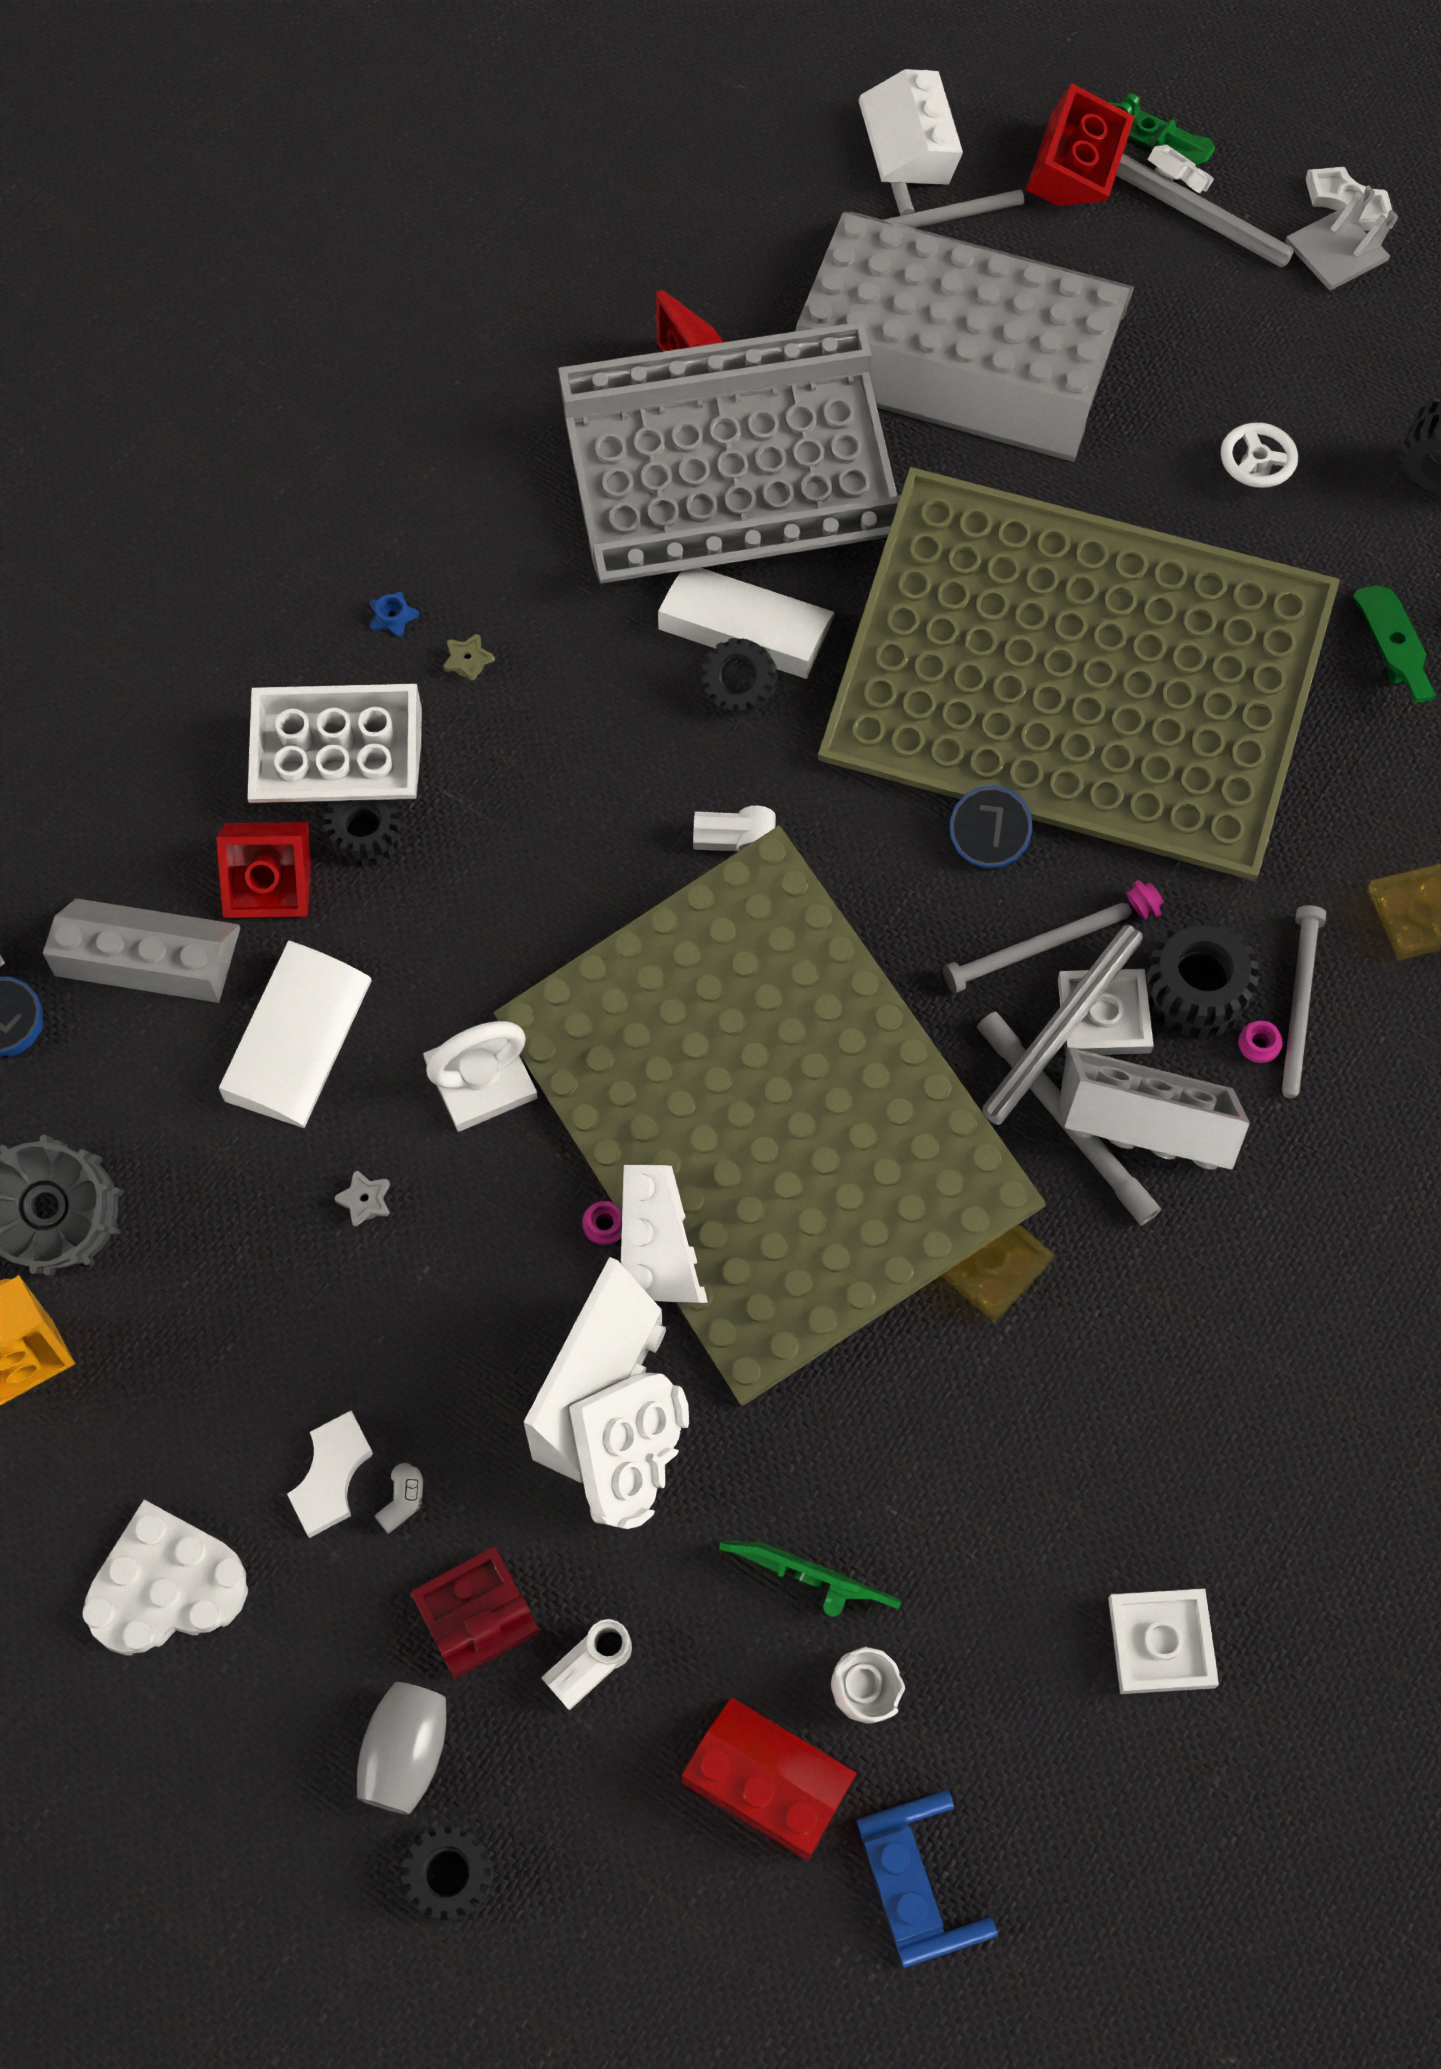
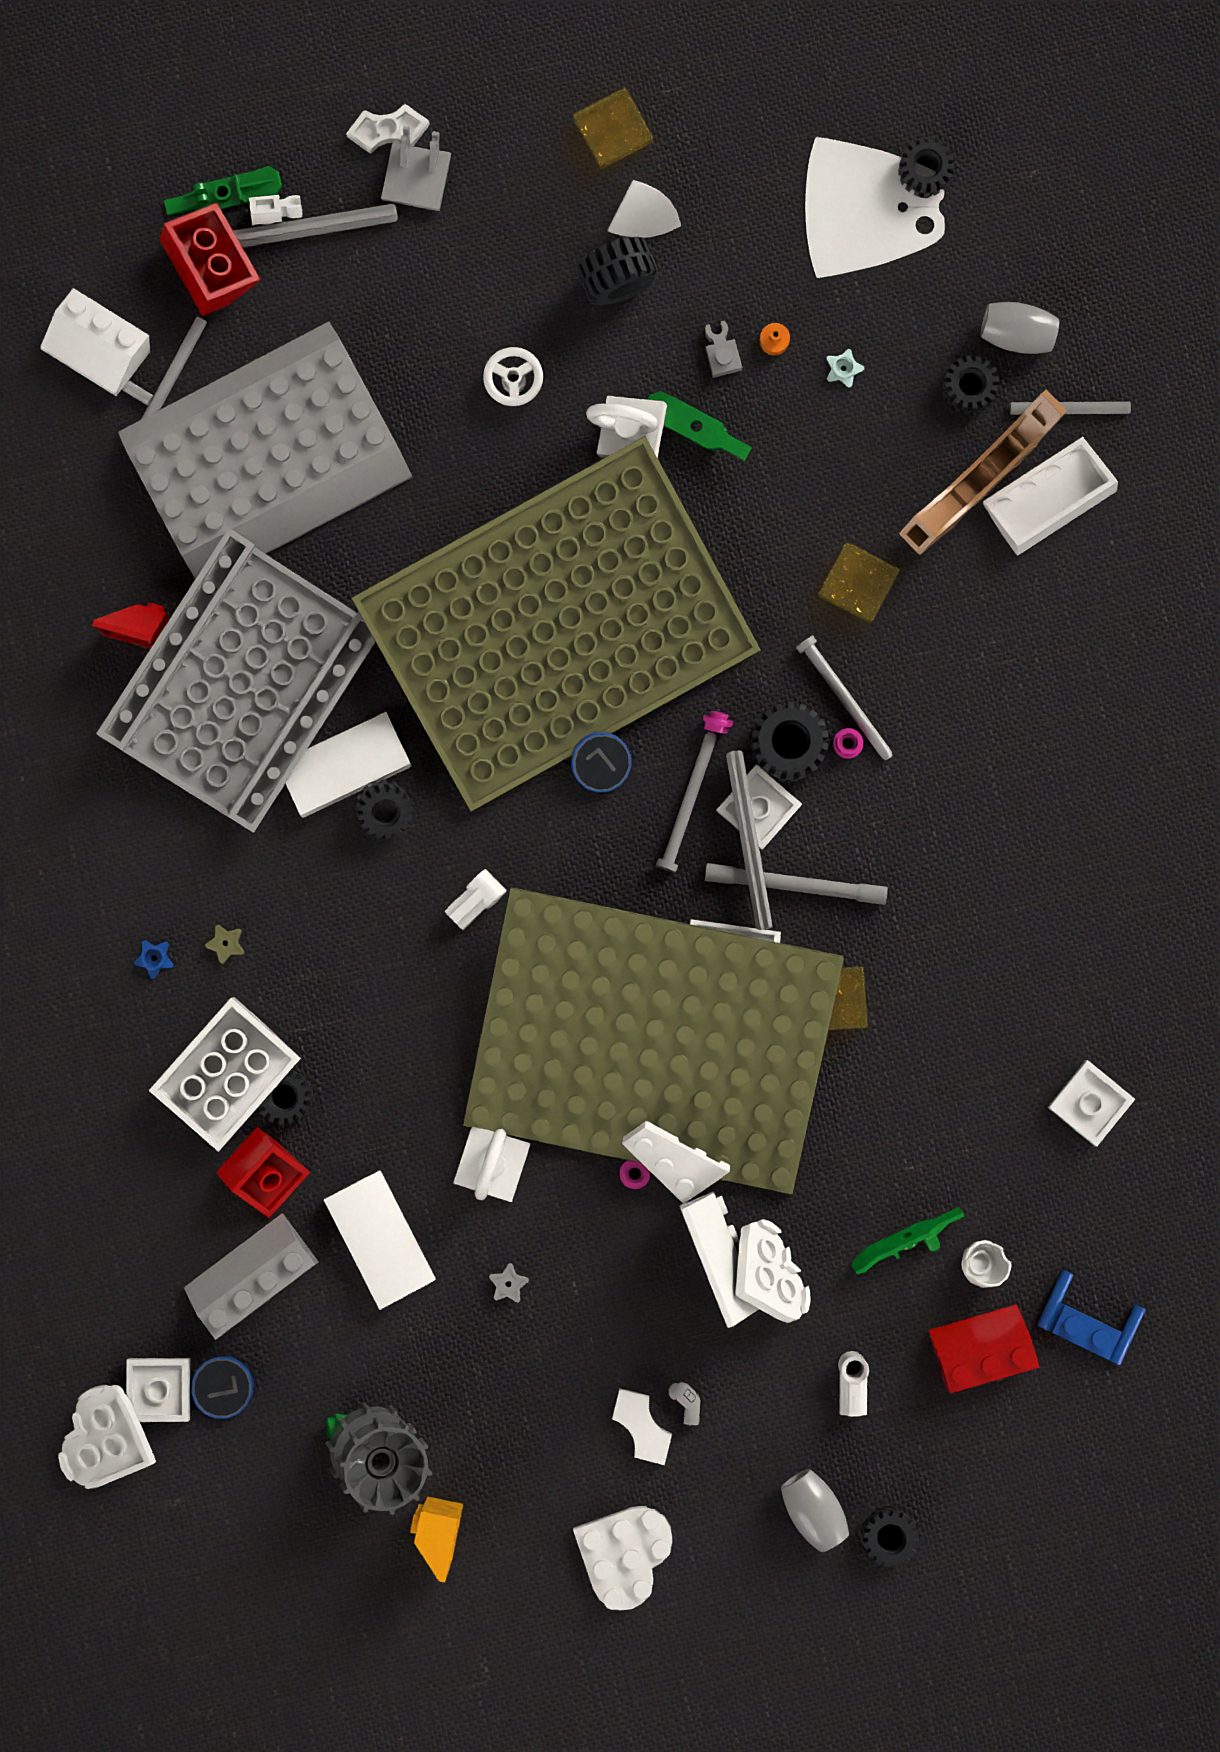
camera: 45 degrees left, 20 degrees up
dark red plate [410,1546,539,1680] -> none
light grey slope [1058,1047,1250,1170] -> none
none -> white tile [586,396,667,458]

